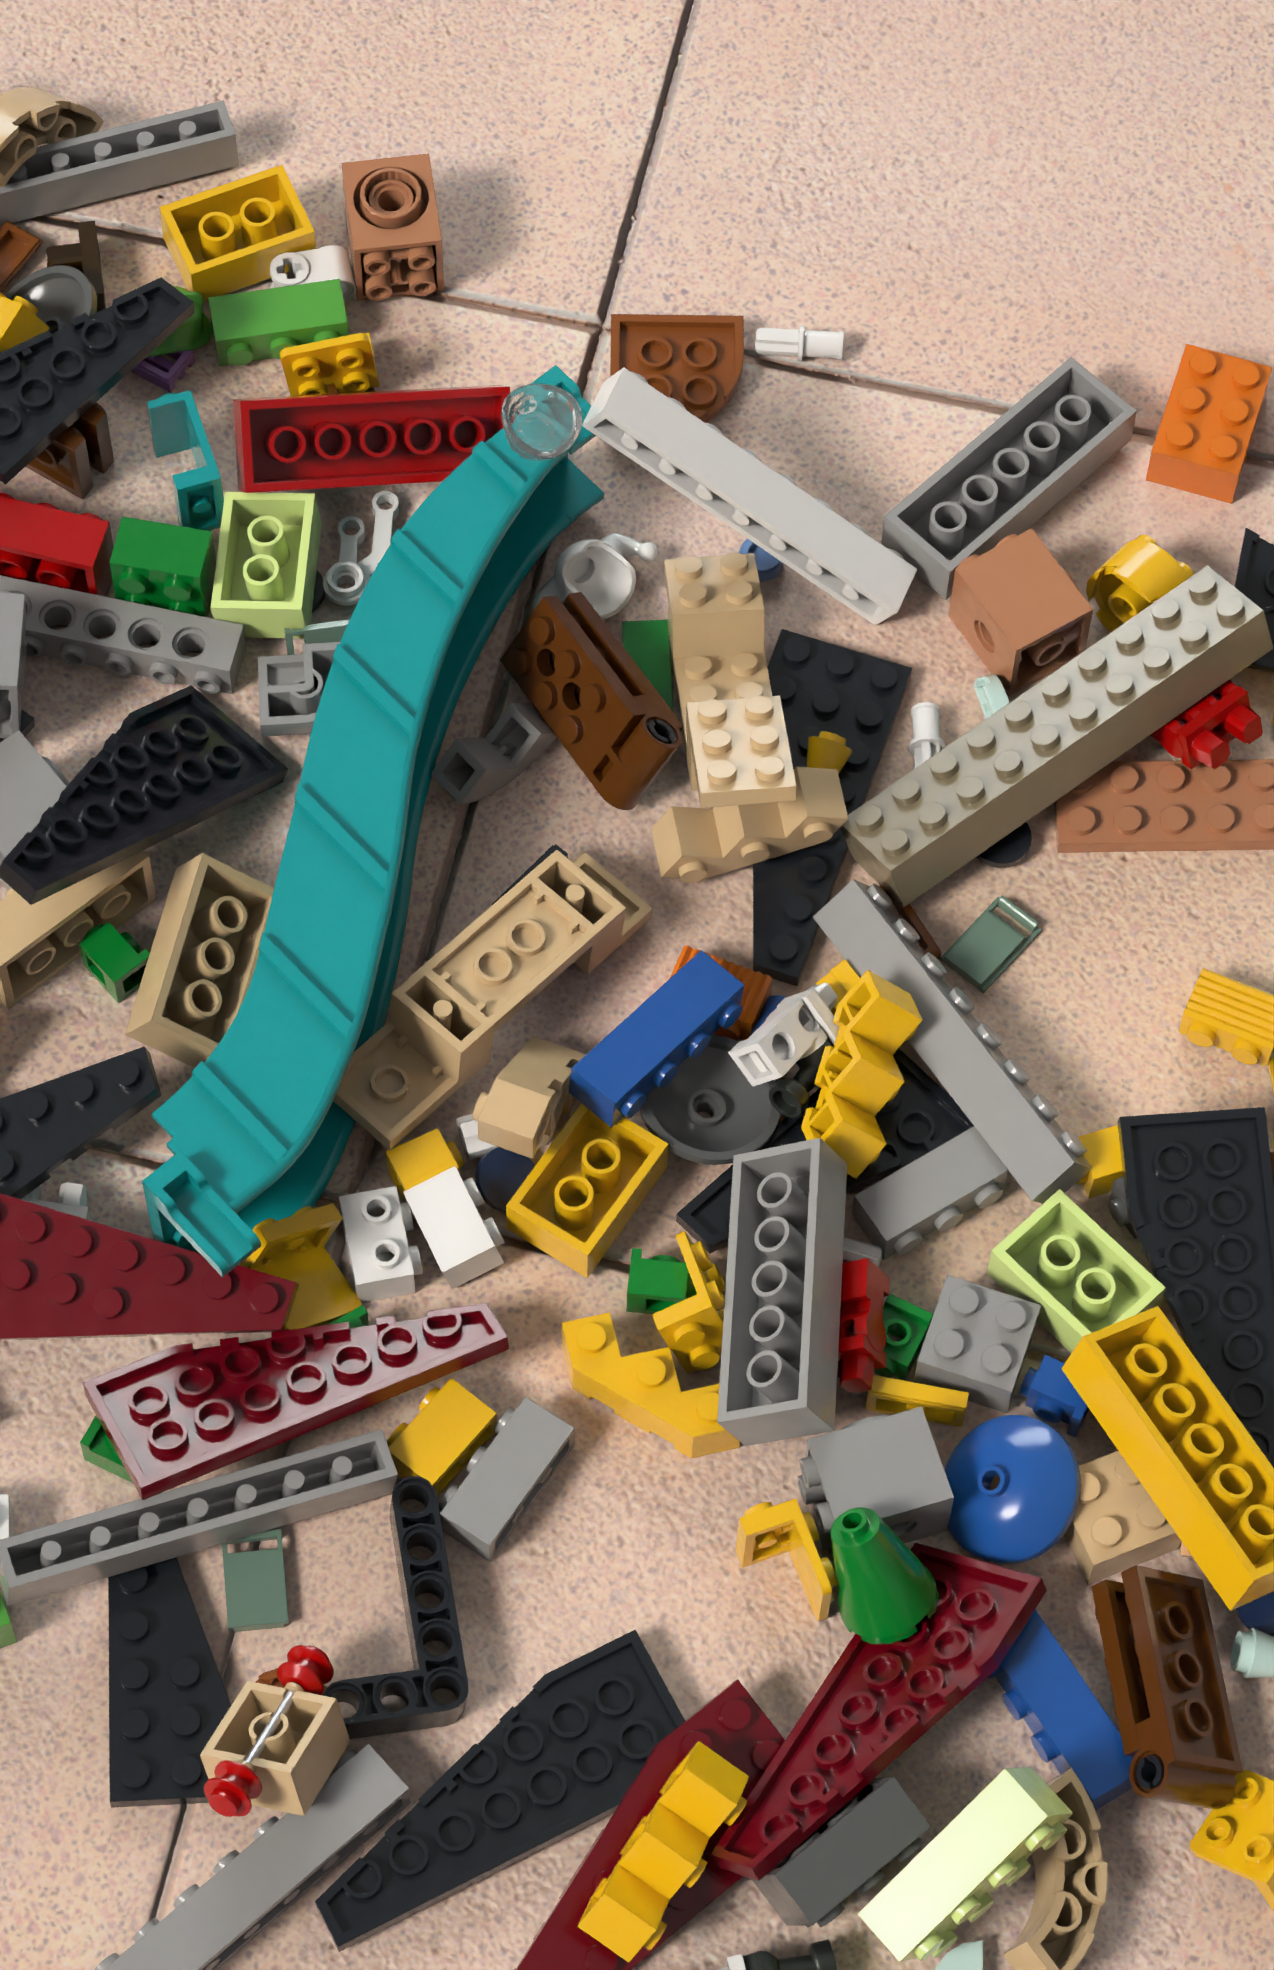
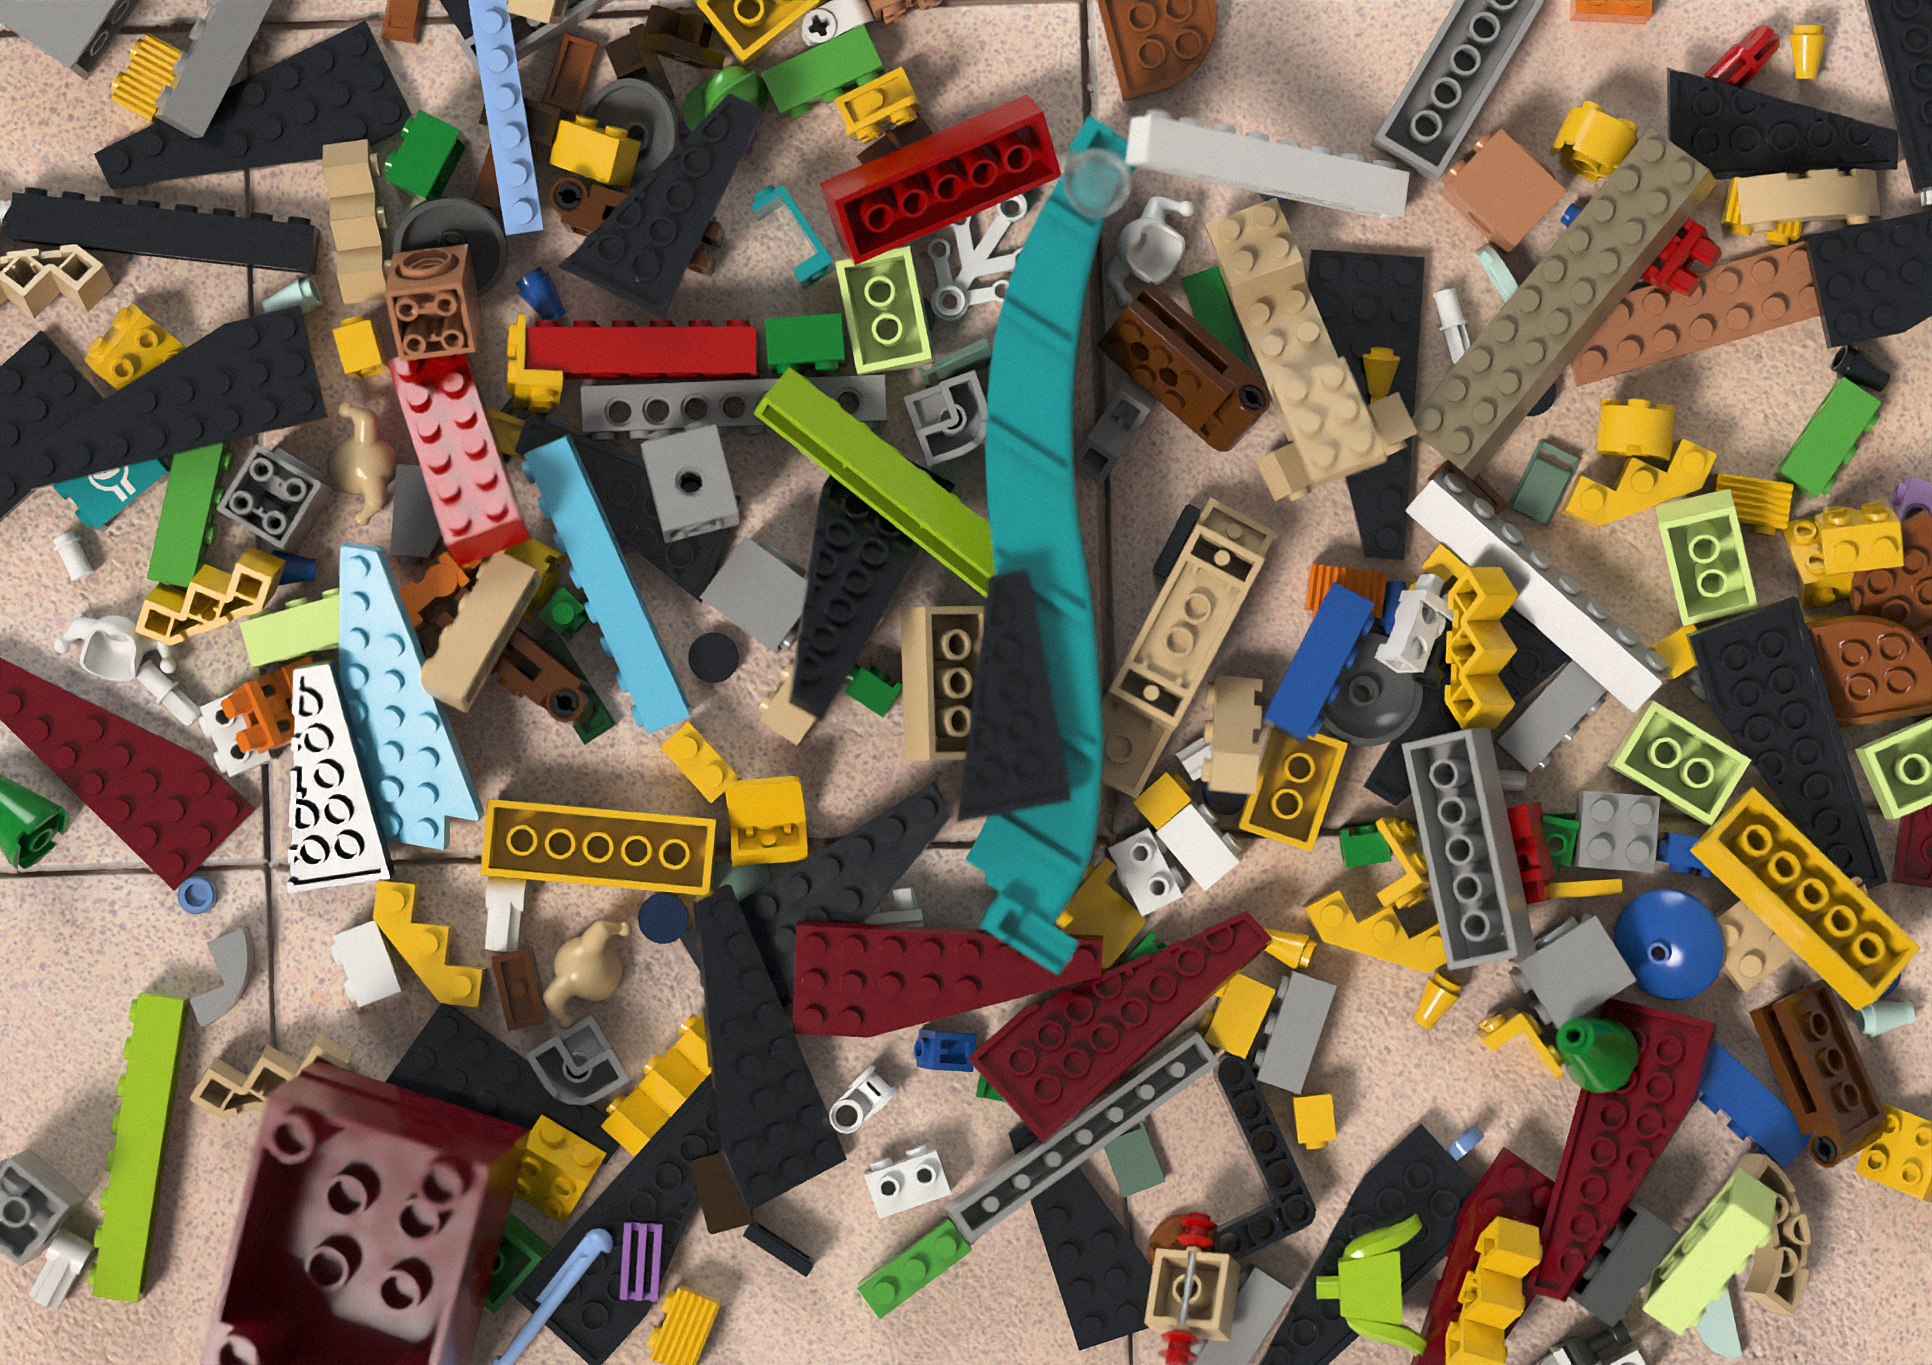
camera: 10 degrees left, 25 degrees up
none -> dark brown panel [641,5,725,70]
none -> lime brick [753,367,995,597]
none -> blue bracket [914,1029,976,1072]
none -> black wing [956,569,1072,823]
none -> yellow cone [1264,927,1318,971]
none -> yellow brick [1291,1091,1337,1149]
none -> lime torso [1316,1213,1427,1356]
none -> yellow cone [1412,971,1462,1030]
none -> medium blue tile [1448,1126,1485,1161]
none -> yellow brick [1560,438,1717,528]
none -> yellow brick [1596,398,1677,461]
none -> yellowish green brick [1655,489,1758,626]

